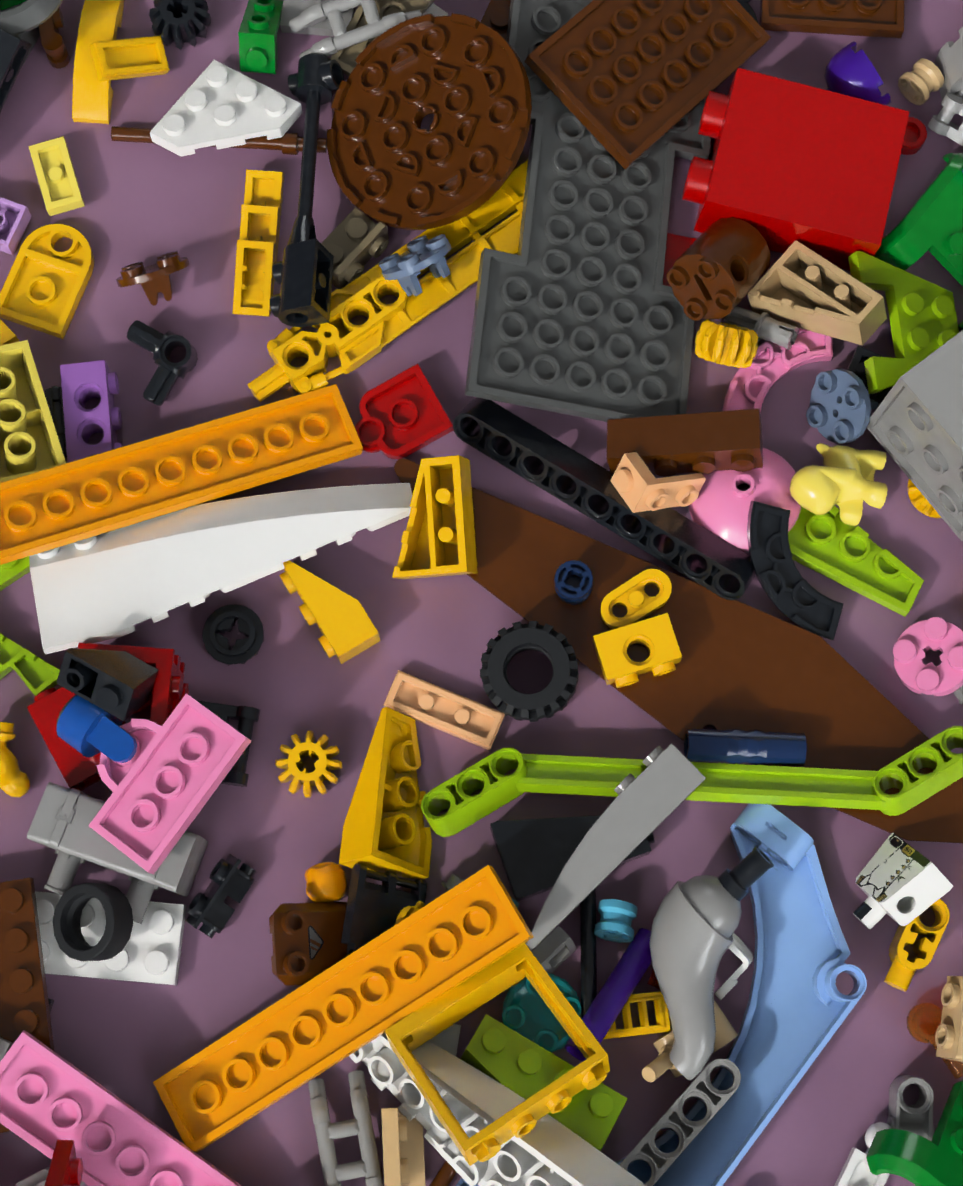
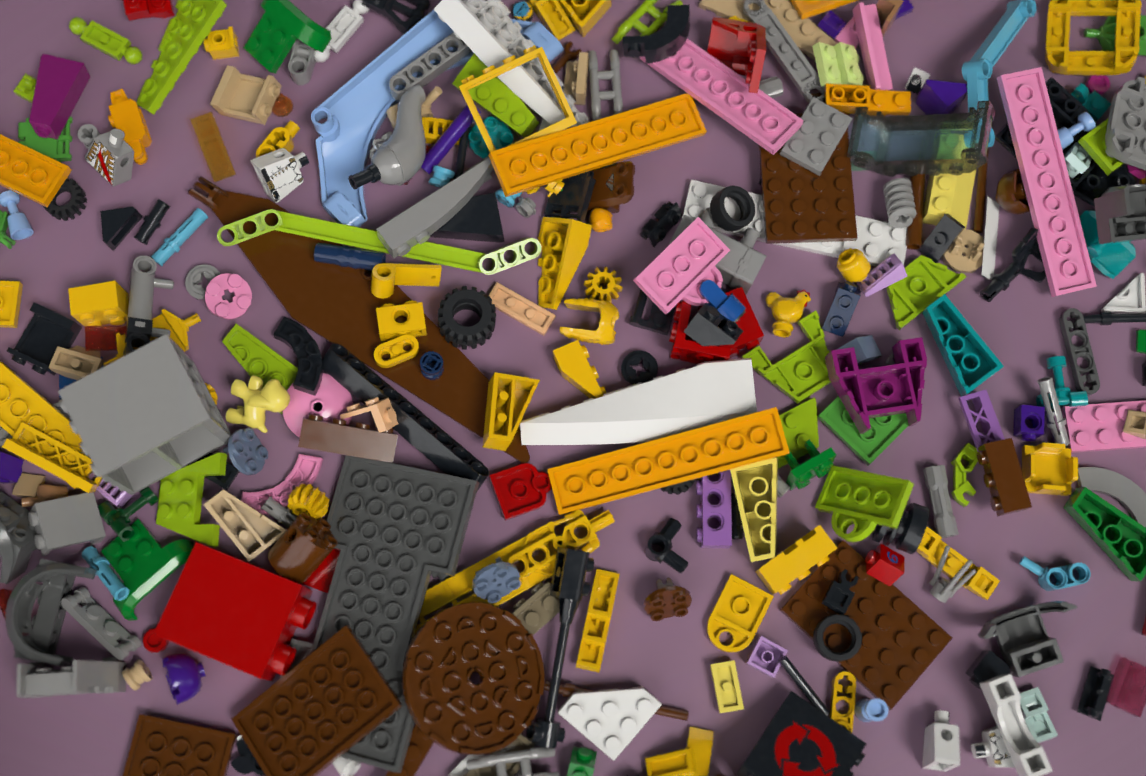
camera: 175 degrees left, 0 degrees up
none -> yellow door [371,263,442,299]
none -> yellow piece [560,298,619,345]

